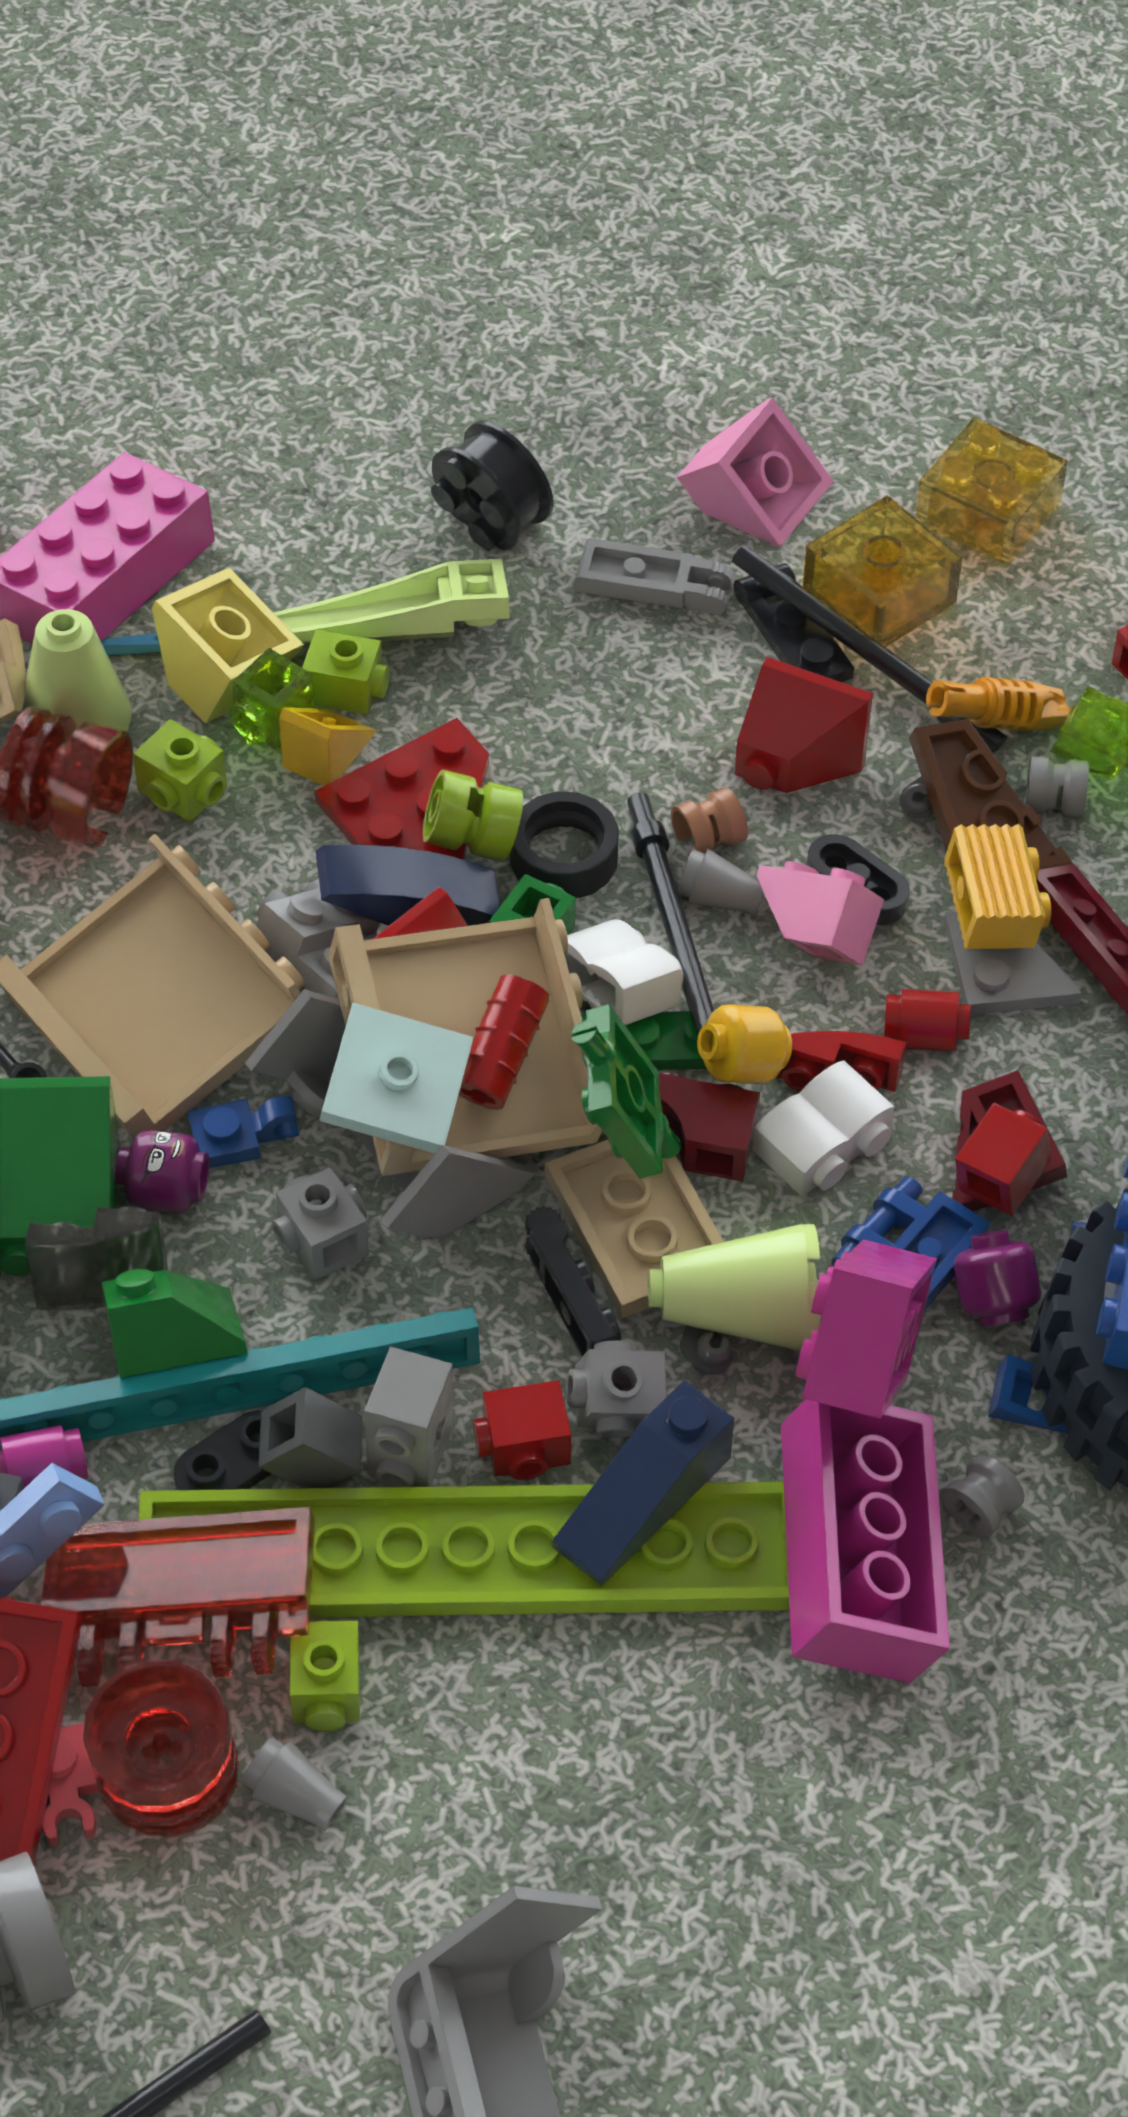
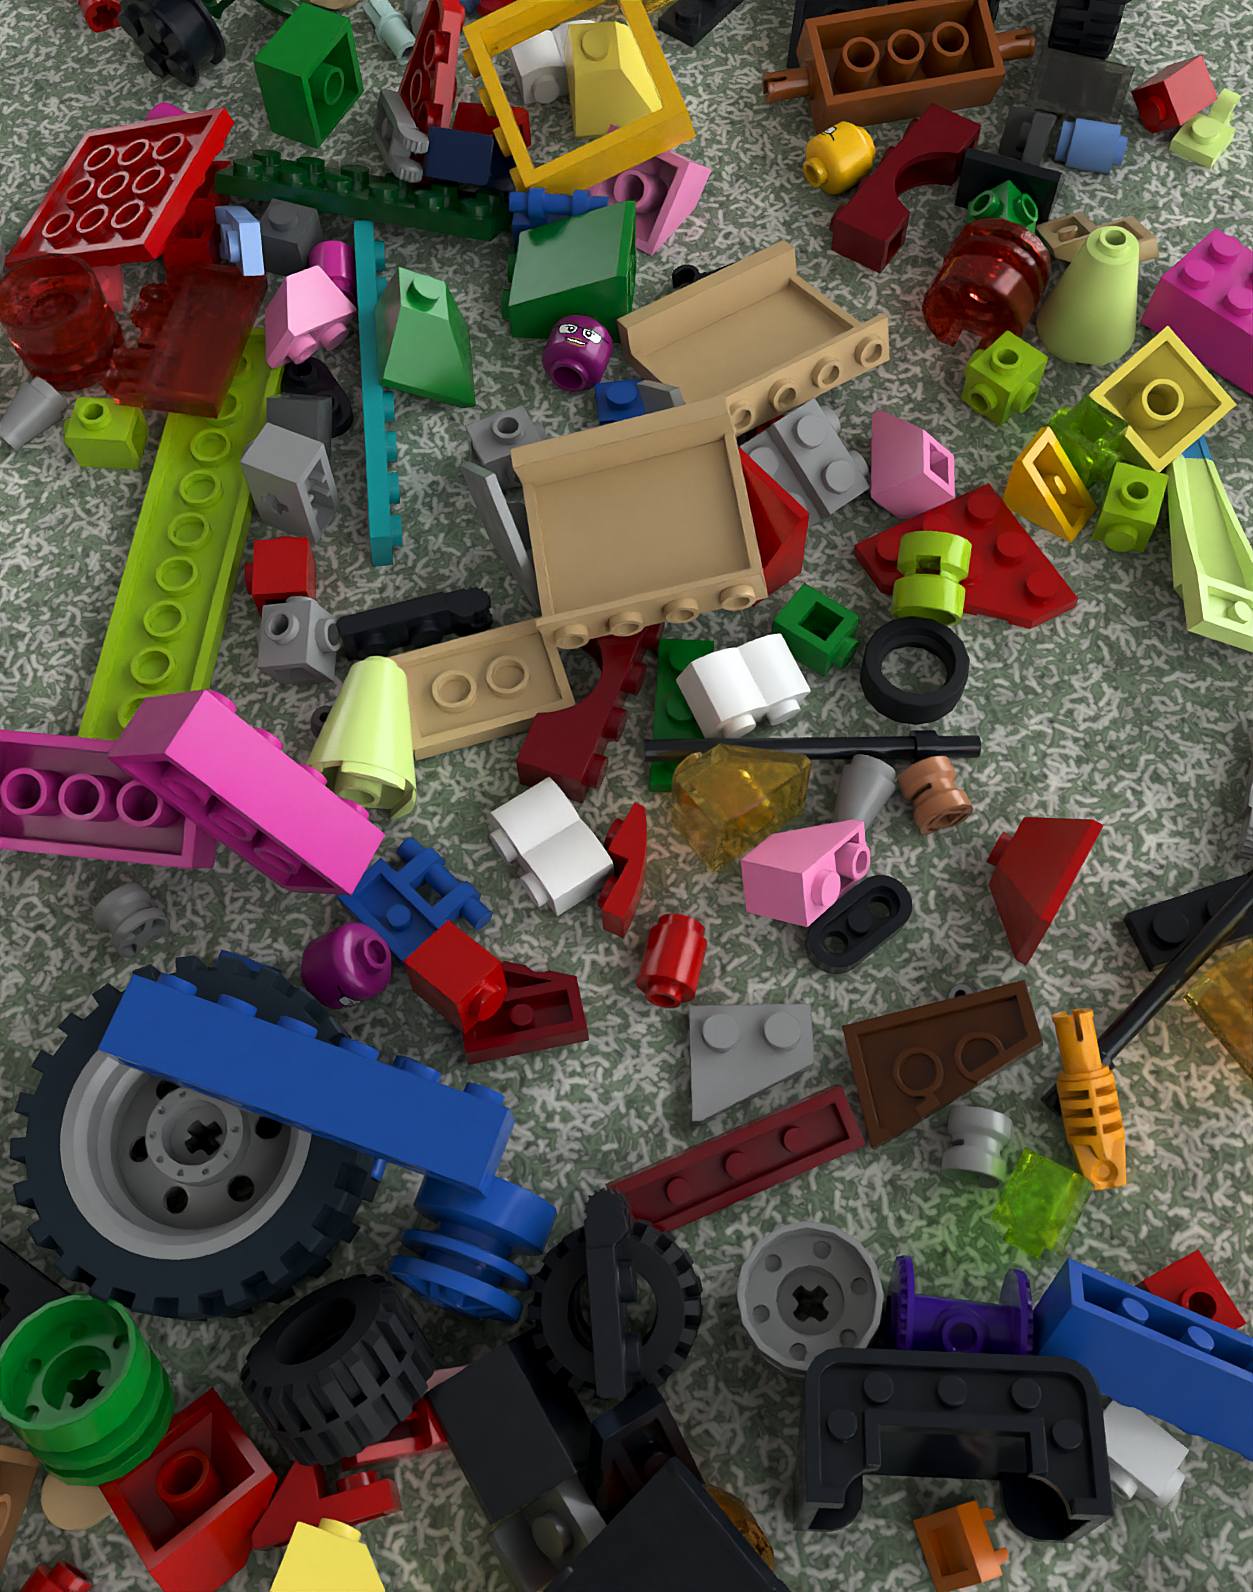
camera: 100 degrees right, 10 degrees up
clear smoke slope [25,1207,168,1311] -> none
dark blue slope [315,845,500,926] -> none
light aqua plate [319,1003,474,1154] -> none
red axle [458,974,549,1110] -> none
dark blue slope [552,1380,734,1586] -> none
green plate [571,1004,681,1179] -> none
yellow head [697,1004,792,1085] -> none
yellow brick [944,824,1051,949] -> none
none -> bright pink slope [265,265,357,369]
none -> clear yellow slope [671,743,812,874]
none -> bright pink slope [869,409,955,519]

